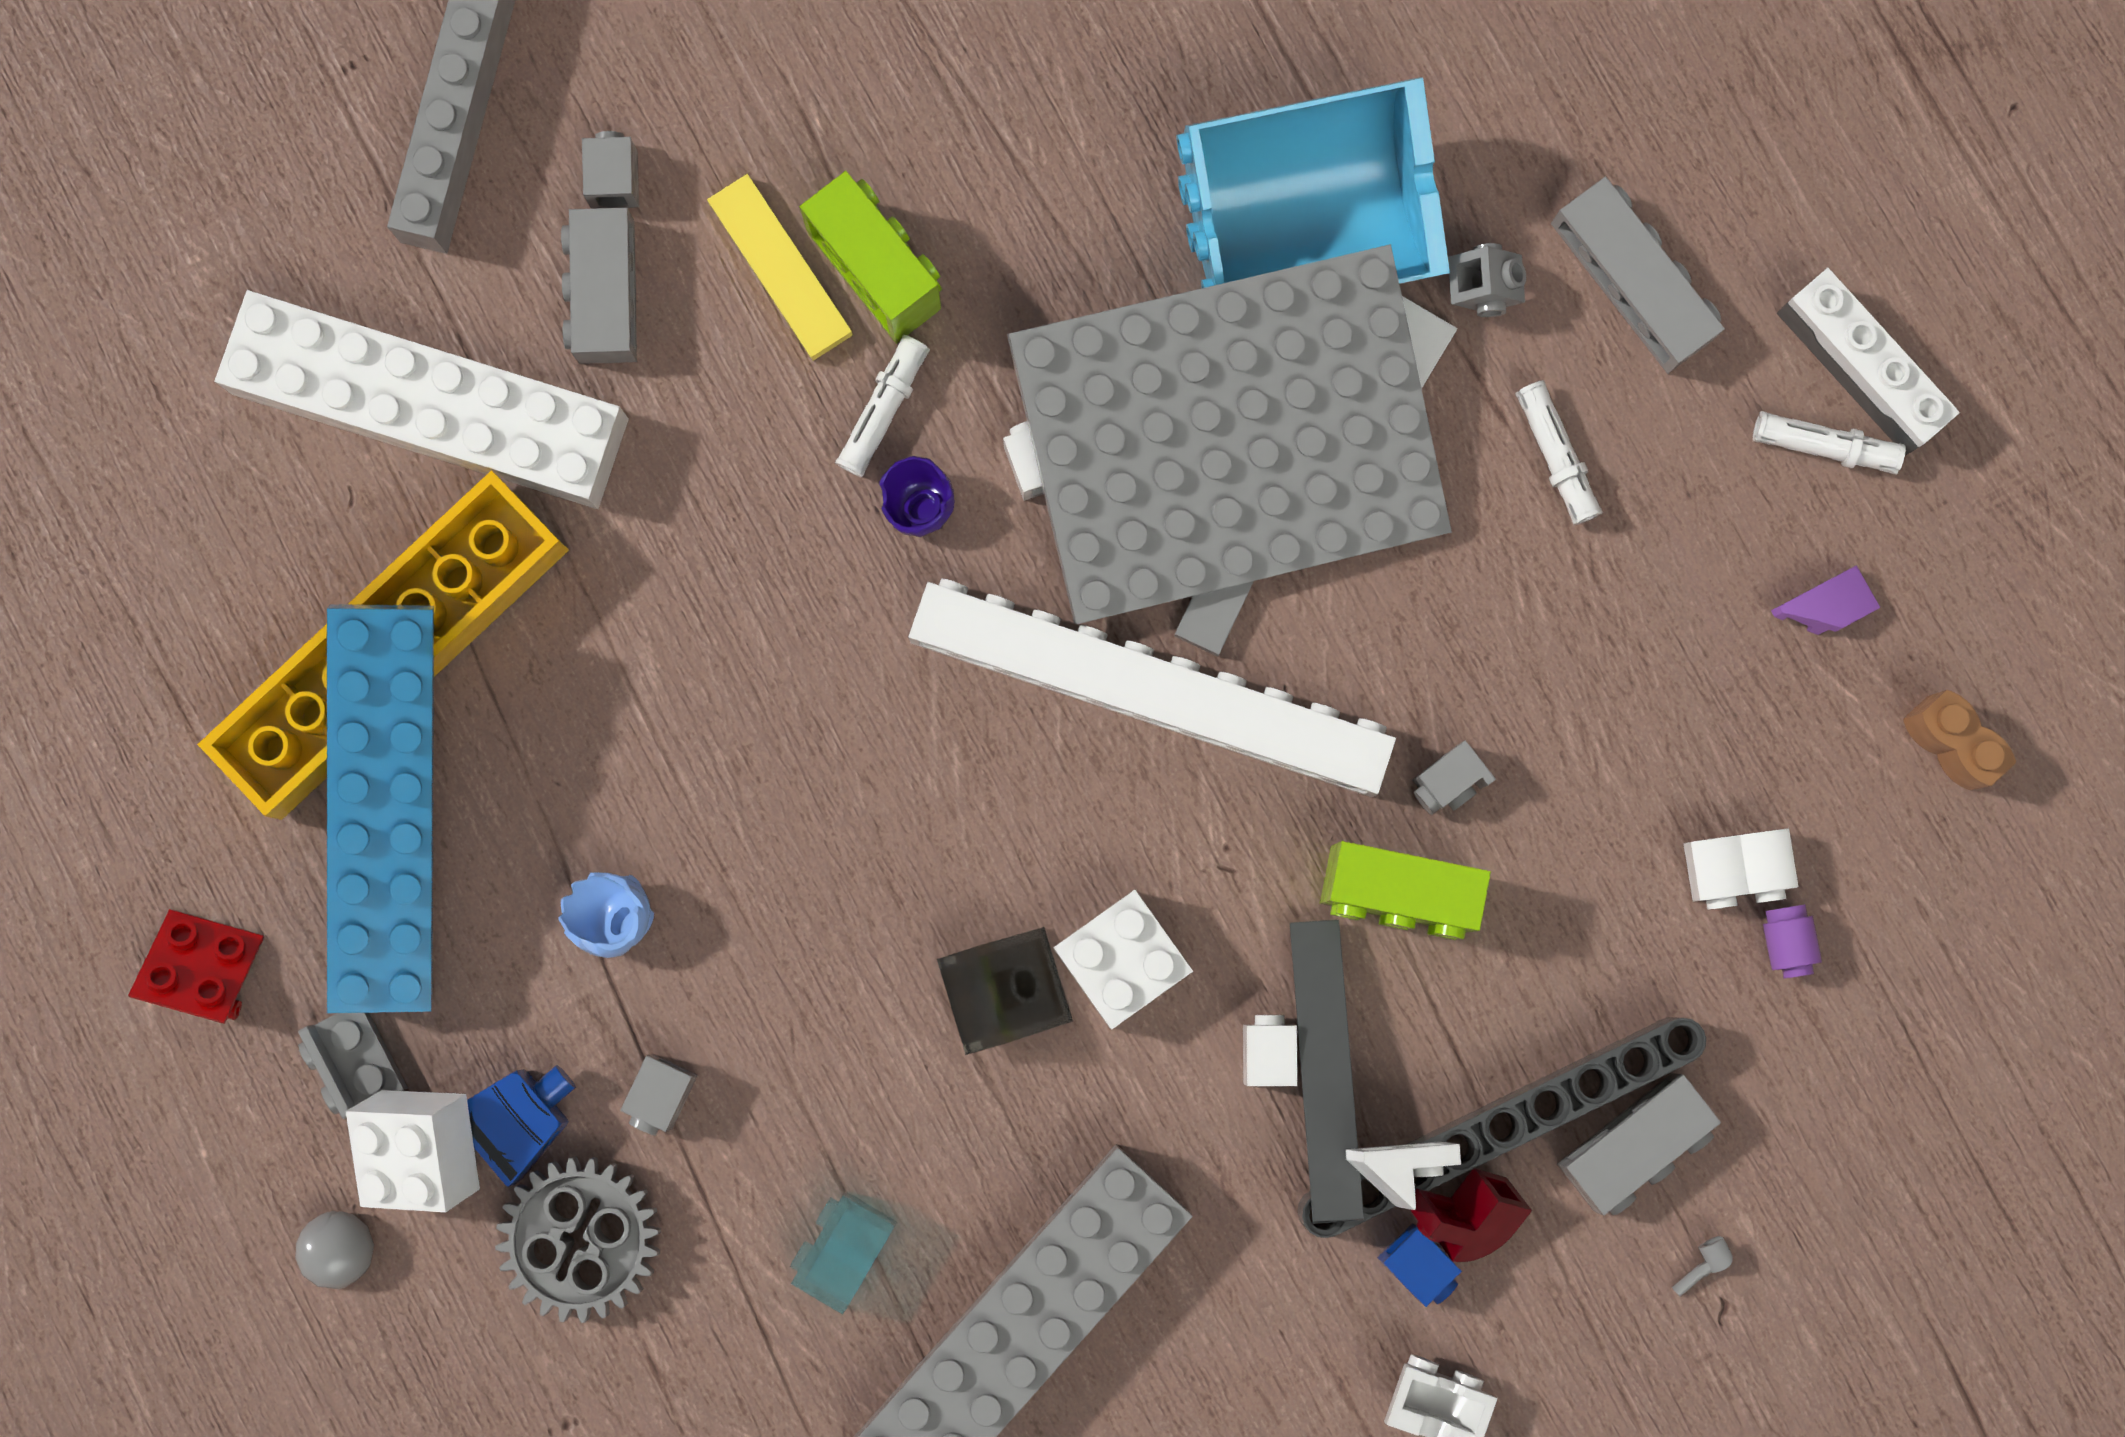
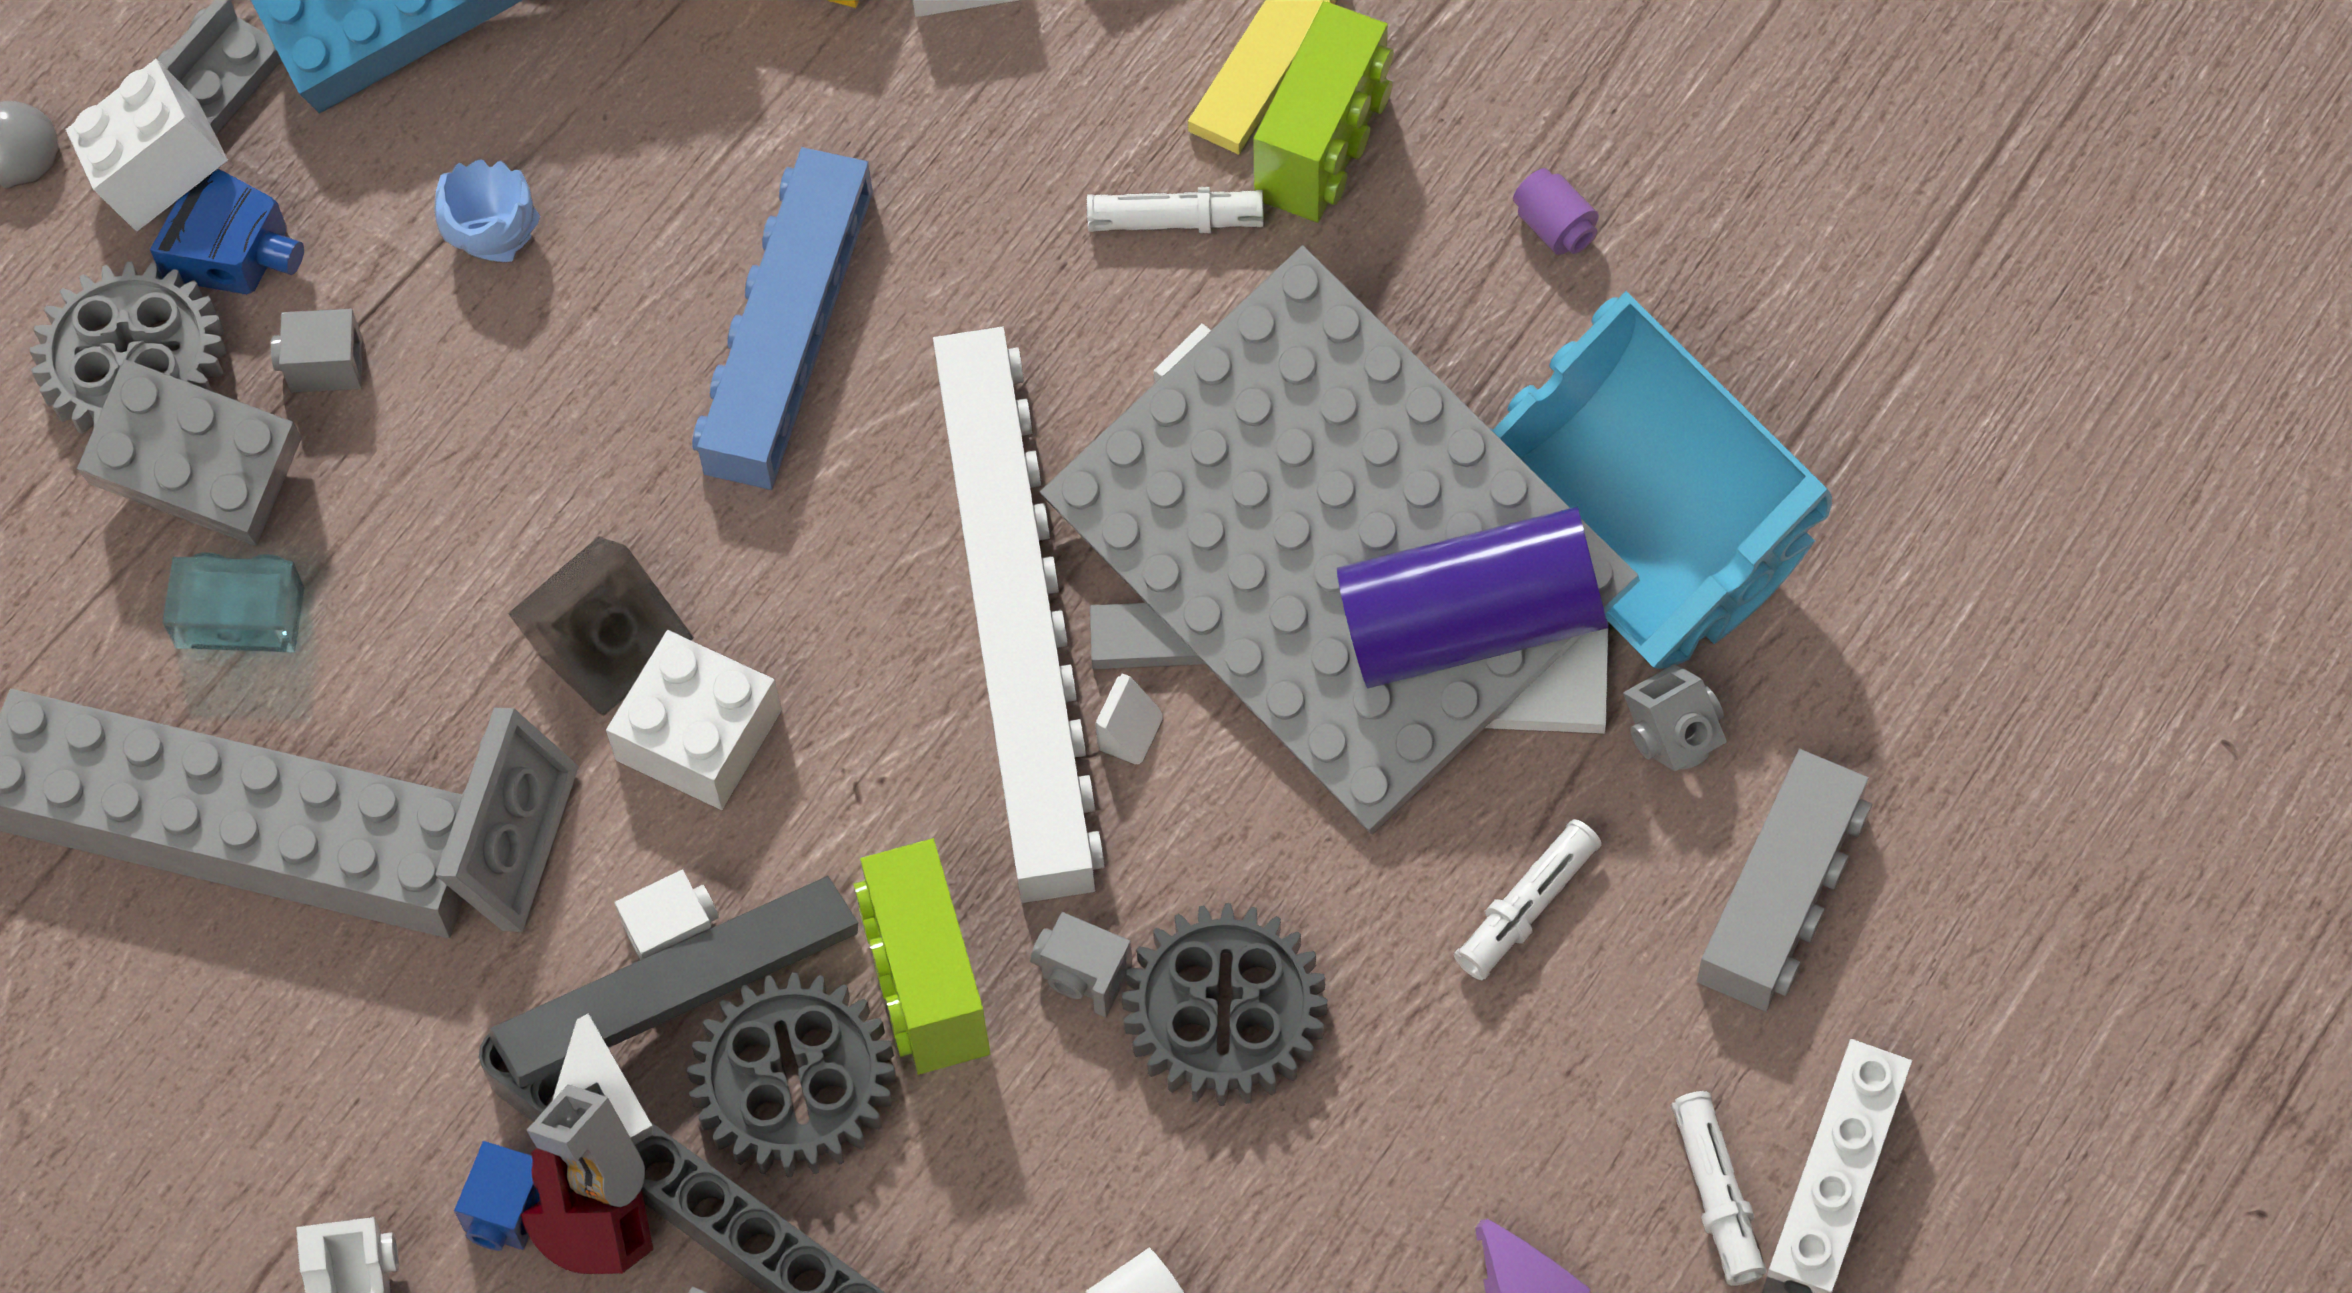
camera: 70 degrees right, 20 degrees down
dark purple hair [879,456,955,537] -> none
none -> light grey brick [77,359,302,547]
none -> light grey plate [435,708,579,932]
none -> light grey leg [527,1084,645,1207]
none -> dark grey gear [687,972,896,1177]
none -> medium blue brick [692,147,873,490]
none -> white slope [1096,673,1162,764]
none -> dark grey gear [1122,903,1328,1106]
none -> dark purple brick [1337,506,1609,689]
none -> medium lavender brick [1513,168,1599,255]

